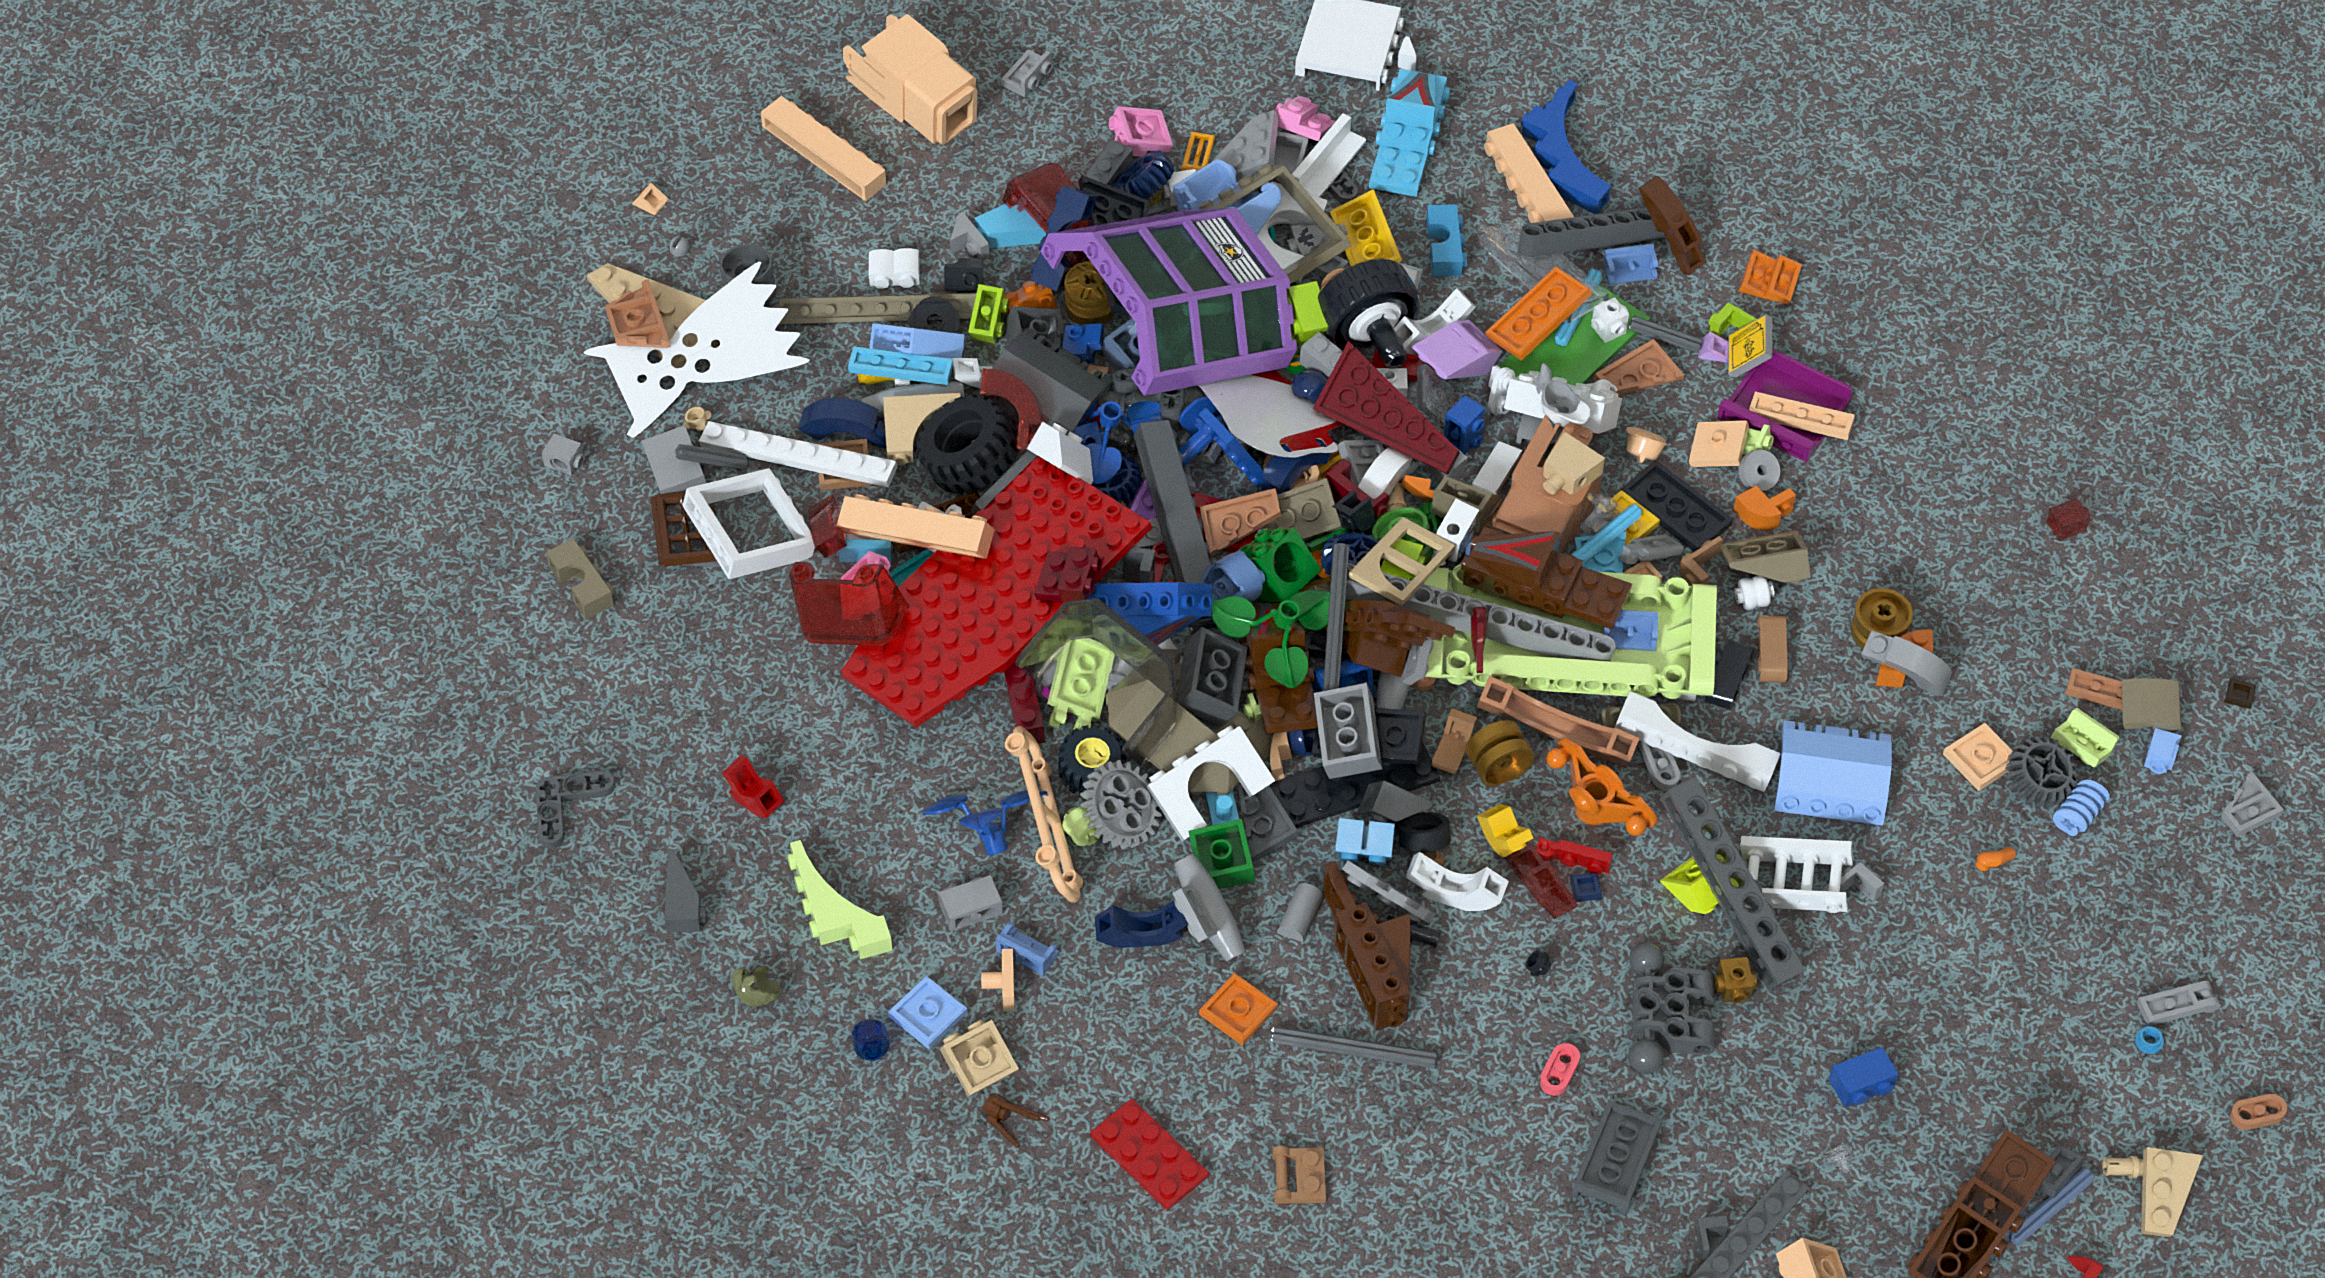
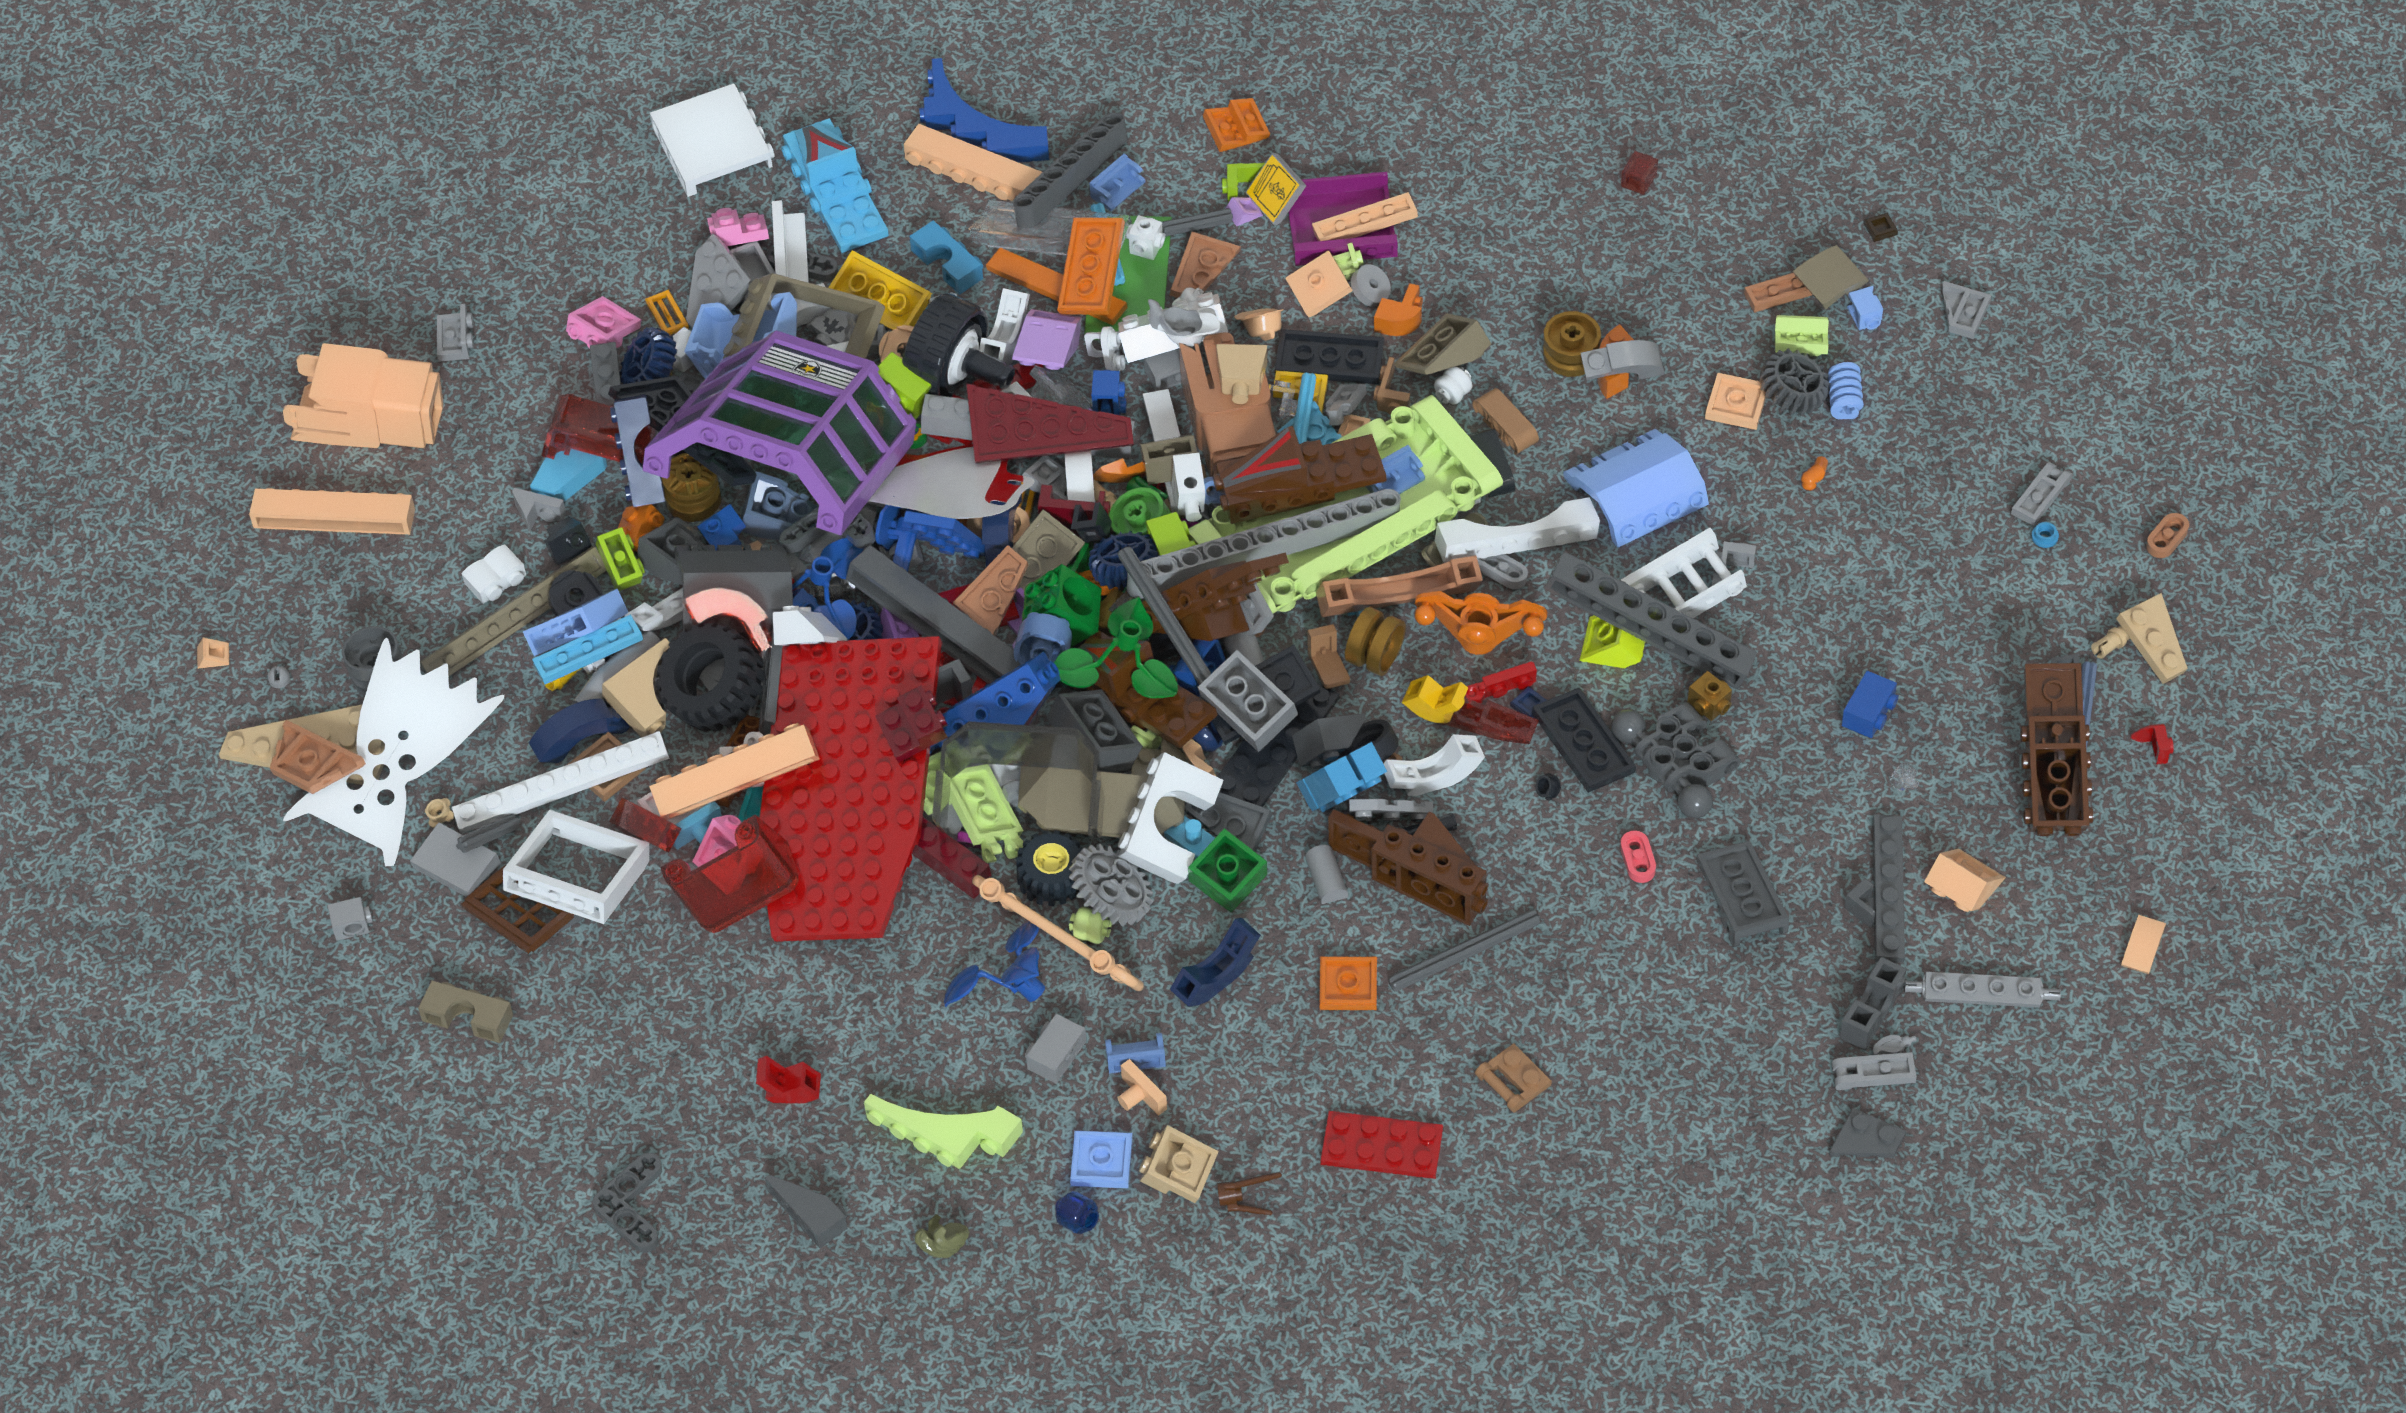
camera: 35 degrees left, 0 degrees up
light grey plate [1172,854,1246,962] -> none
dark blue hair [1291,370,1328,403] -> none
tan window [1348,517,1456,606] -> none
white slope [1398,36,1416,71] -> none
dark red arm [1470,606,1488,673] -> none
reddish brown slope [1638,176,1706,275] -> none
none -> orange tile [986,247,1128,325]
none -> black plate [1532,687,1636,793]

